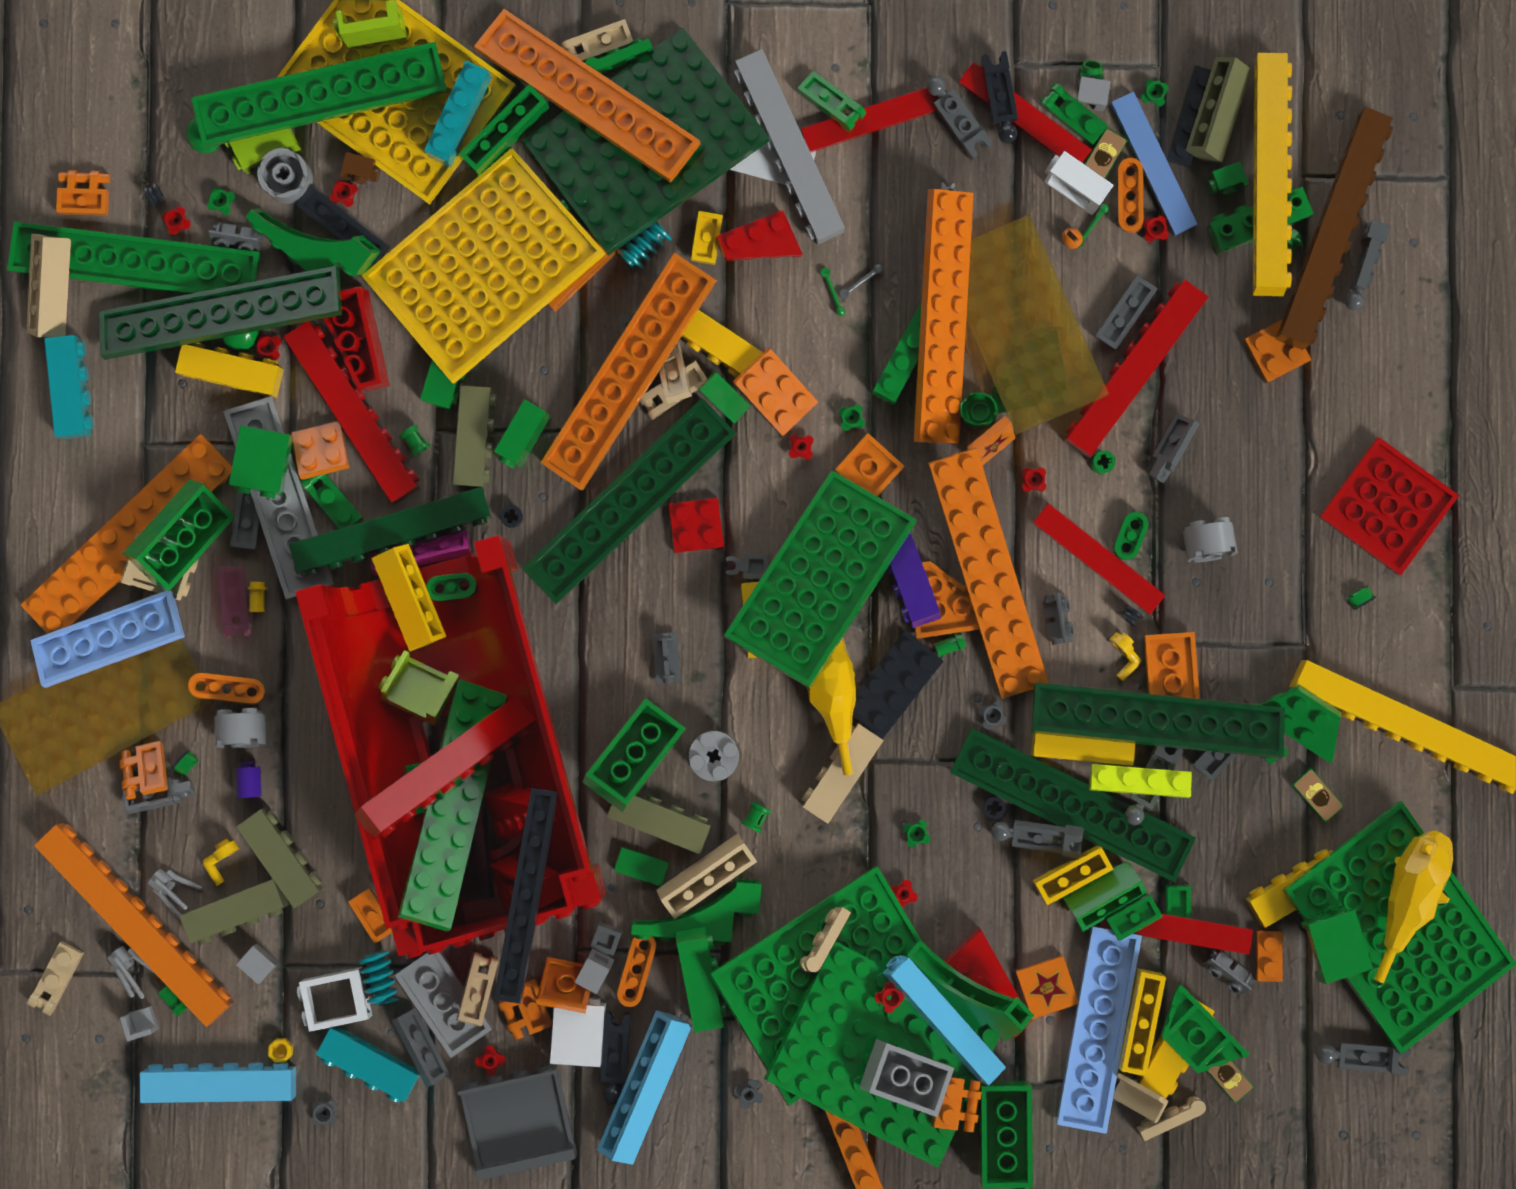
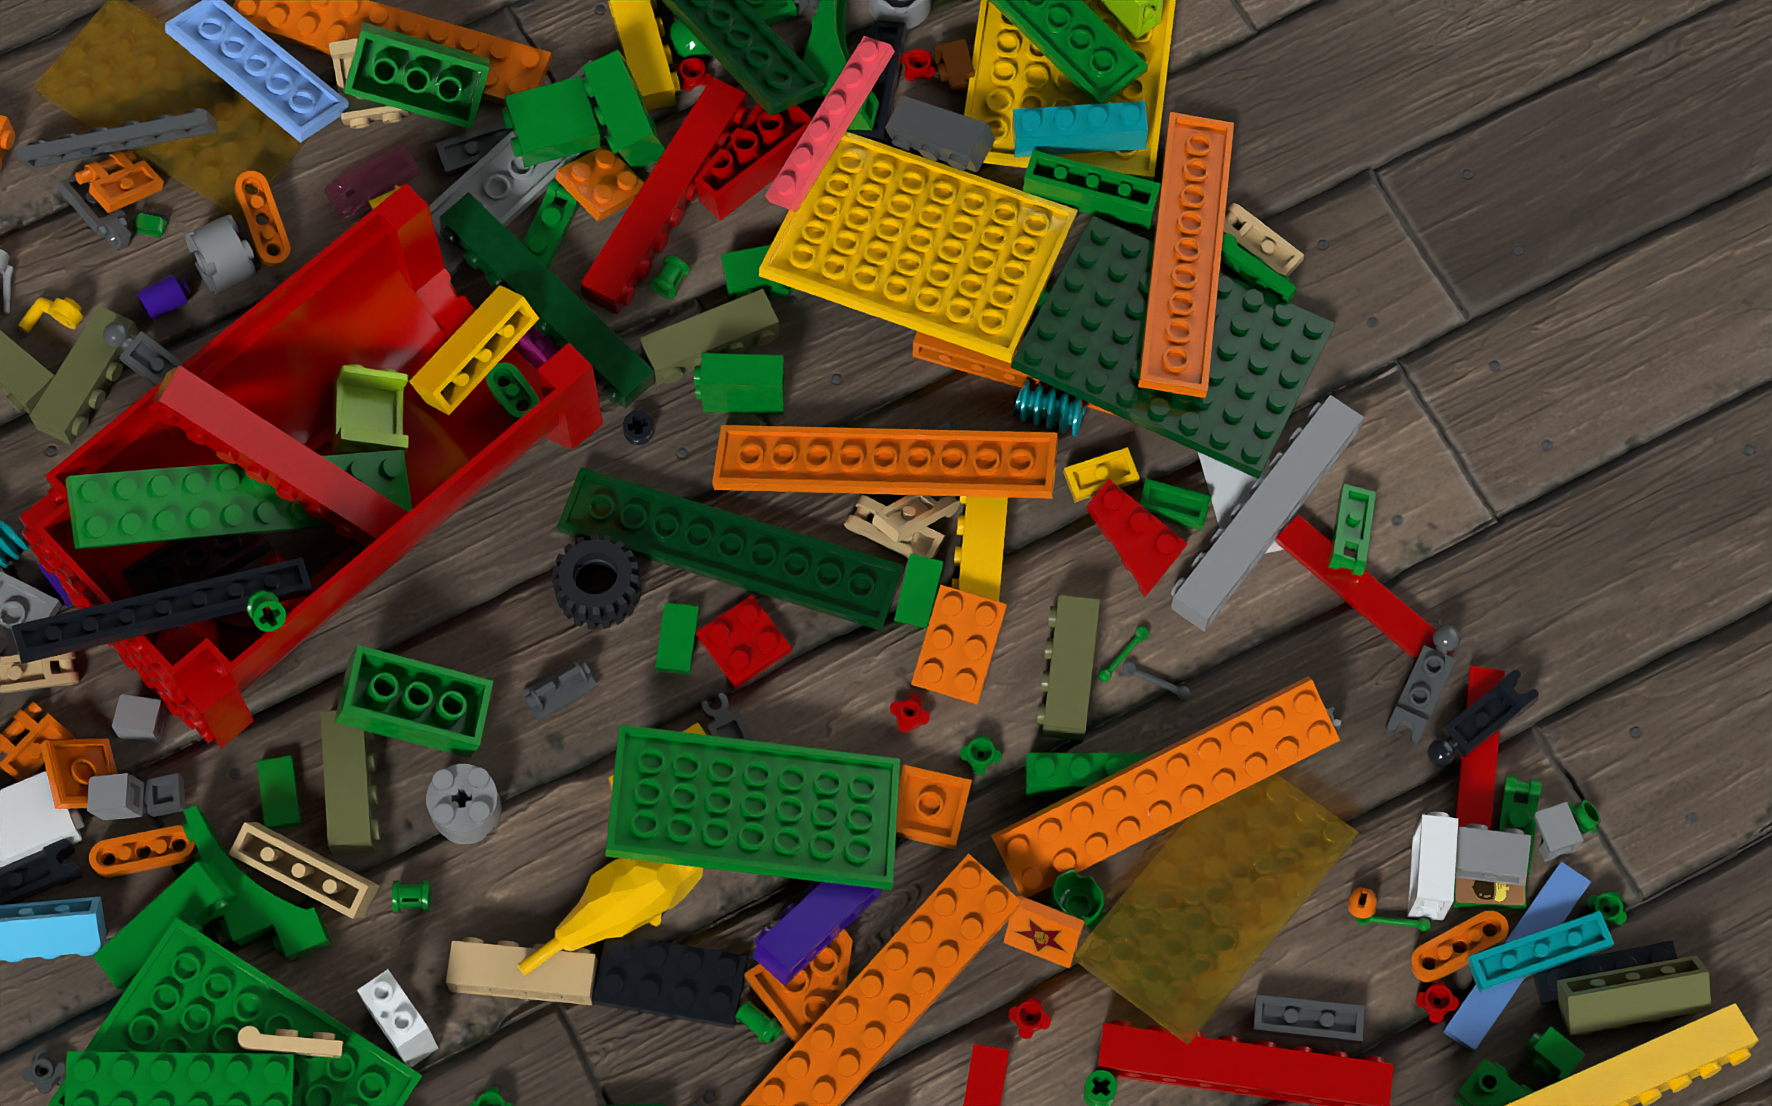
camera: 60 degrees right, 20 degrees down
none -> dark grey plate [17,108,218,170]
none -> dark grey plate [103,322,183,386]
none -> light grey panel [112,694,168,744]
none -> green bush [246,590,286,632]
none -> white window [357,969,439,1068]
none -> black tyre [552,534,641,630]
none -> green wedge [582,50,666,172]
none -> green tile [655,603,699,675]
none -> coral plate [765,36,895,212]
none -> dark grey brick [885,95,995,172]
none -> olive brick [1037,595,1100,741]
none -> green tile [1139,478,1212,530]
none -> light grey brick [1455,824,1531,886]
none -> teal plate [1466,911,1614,993]

